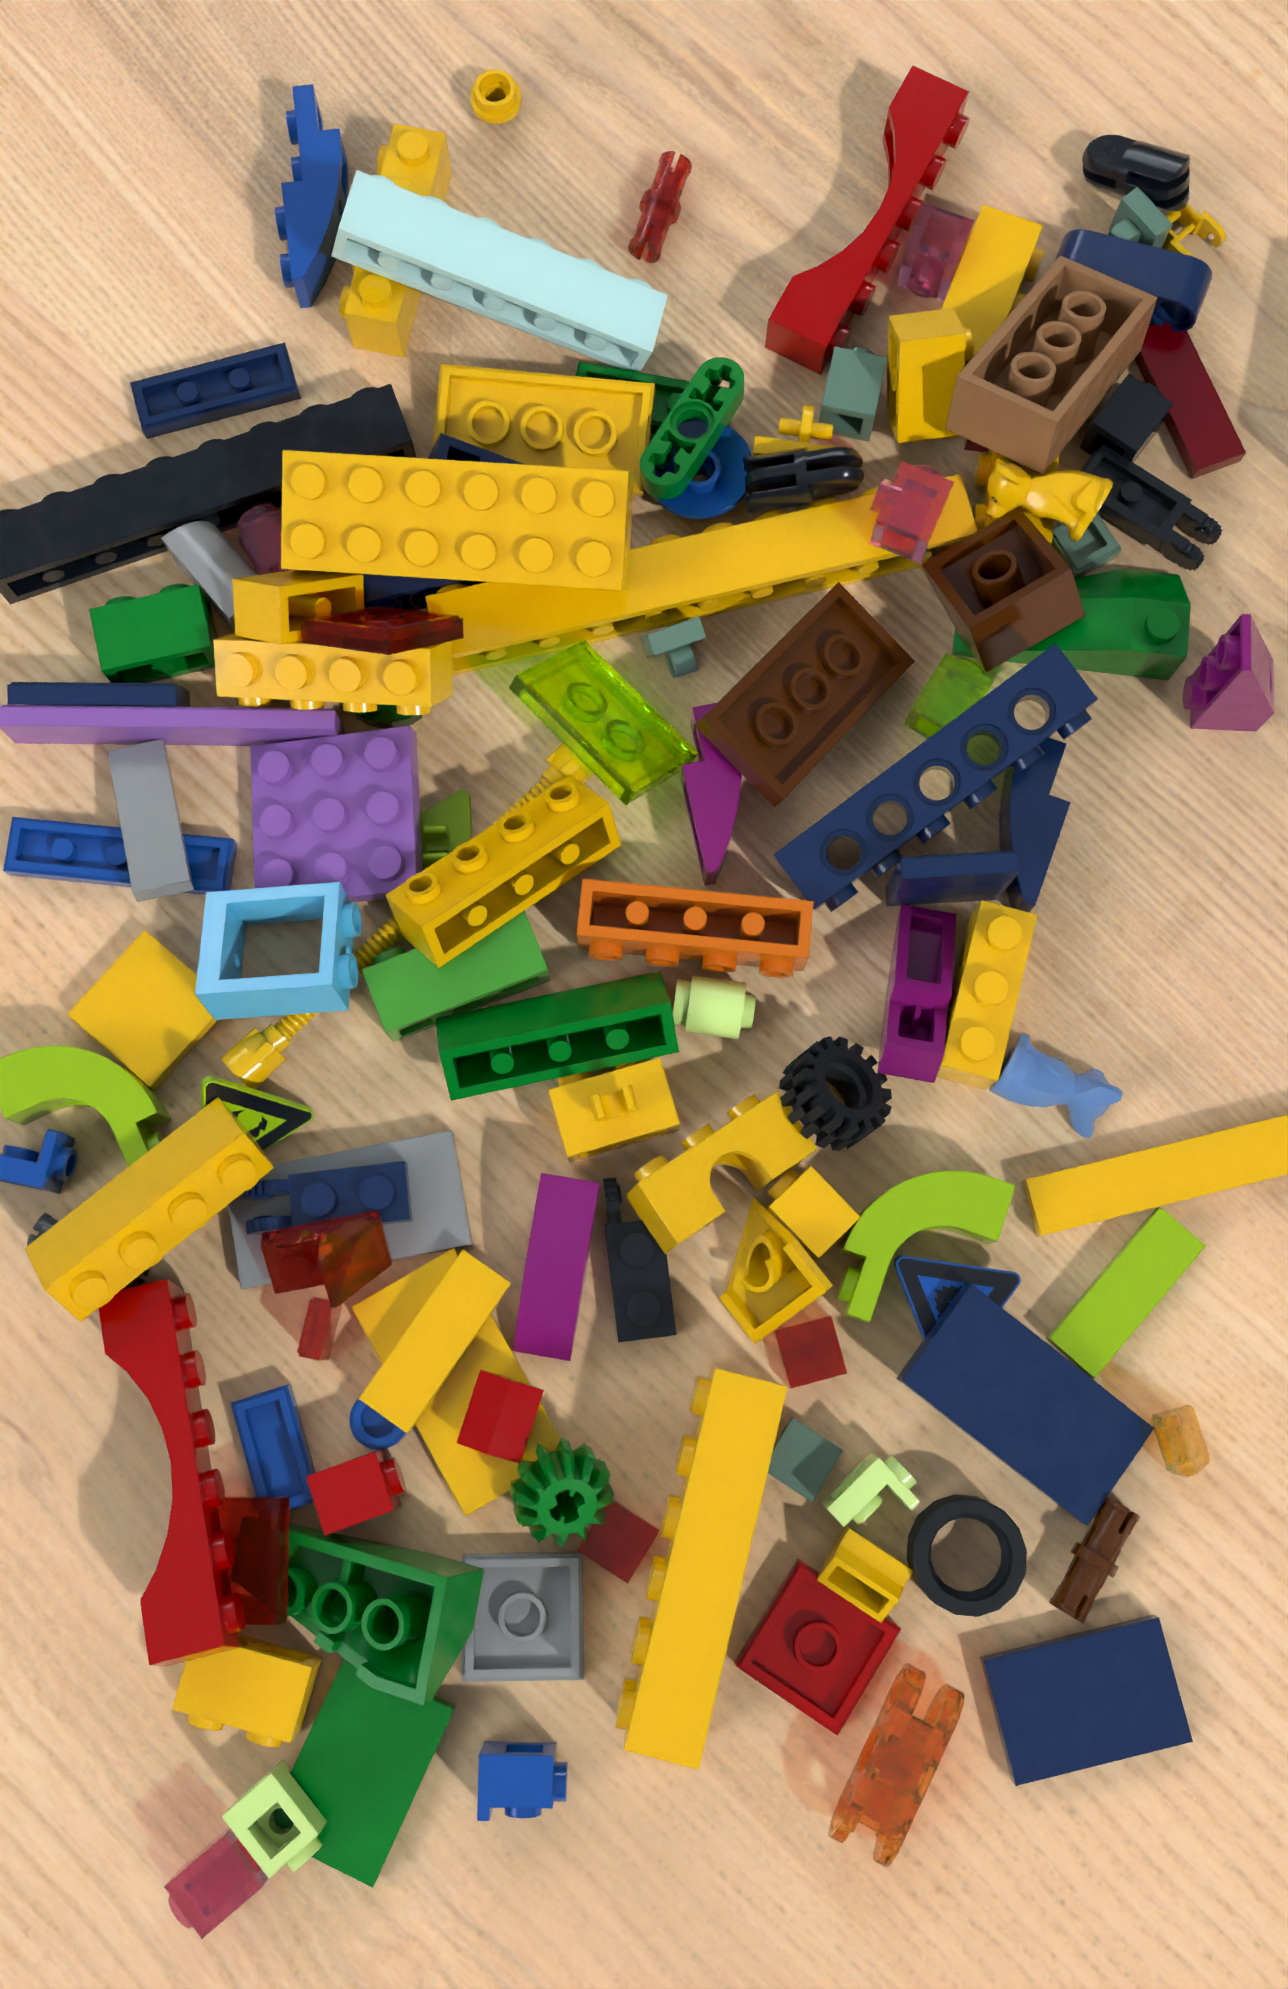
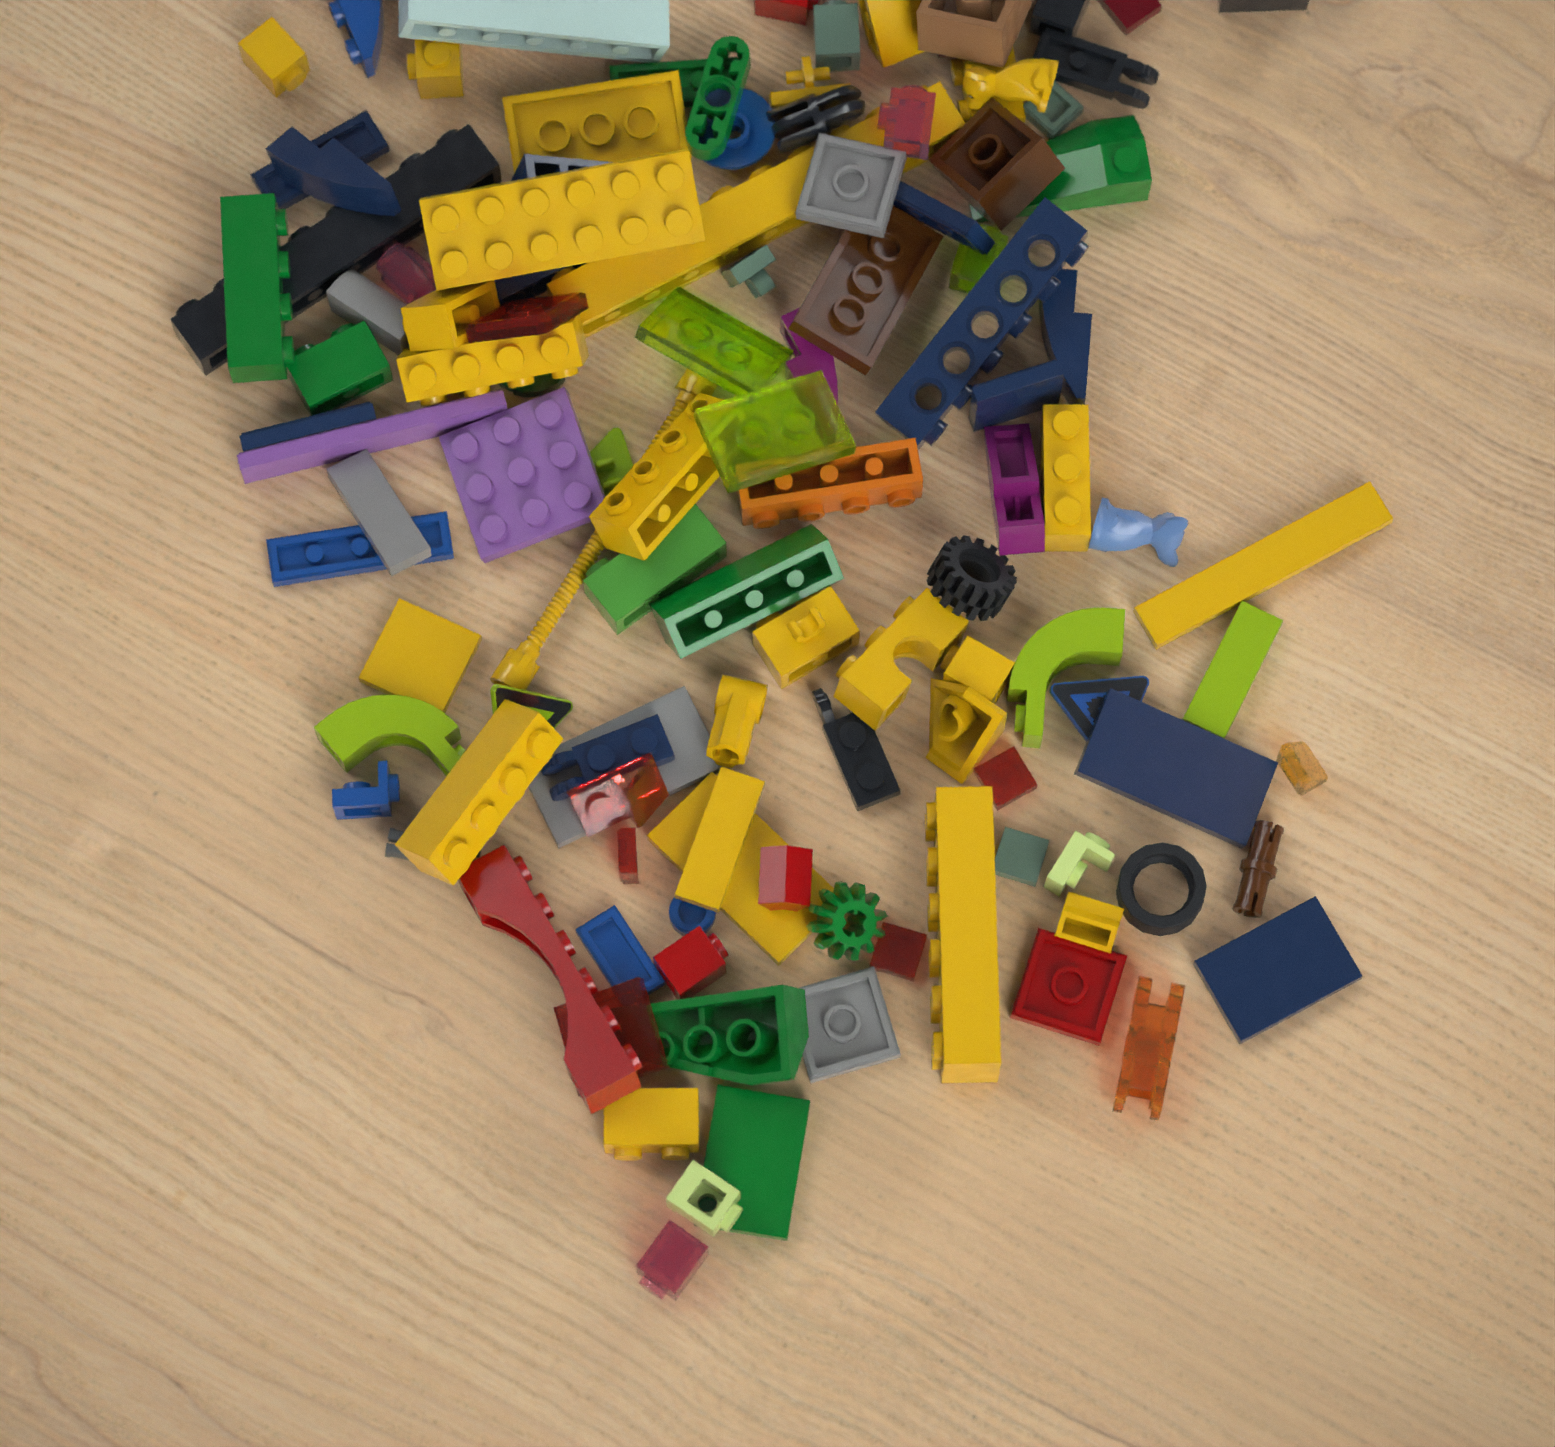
camera: 15 degrees left, 5 degrees down
medium azure window [195,882,362,1020] -> none
blue brick [477,1741,568,1821] -> none
magenta slope [513,1173,601,1361] -> none
yellowish green brick [673,975,756,1039] -> none
magenta slope [1182,614,1274,732] -> none
none -> green brick [220,193,295,383]
none -> yellow brick [238,16,310,98]
none -> dark blue slope [265,126,402,216]
none -> clear neon green tile [694,370,856,493]
none -> yellow piece [706,675,768,768]
none -> light grey tile [795,133,907,238]
none -> dark blue tile [893,181,996,255]

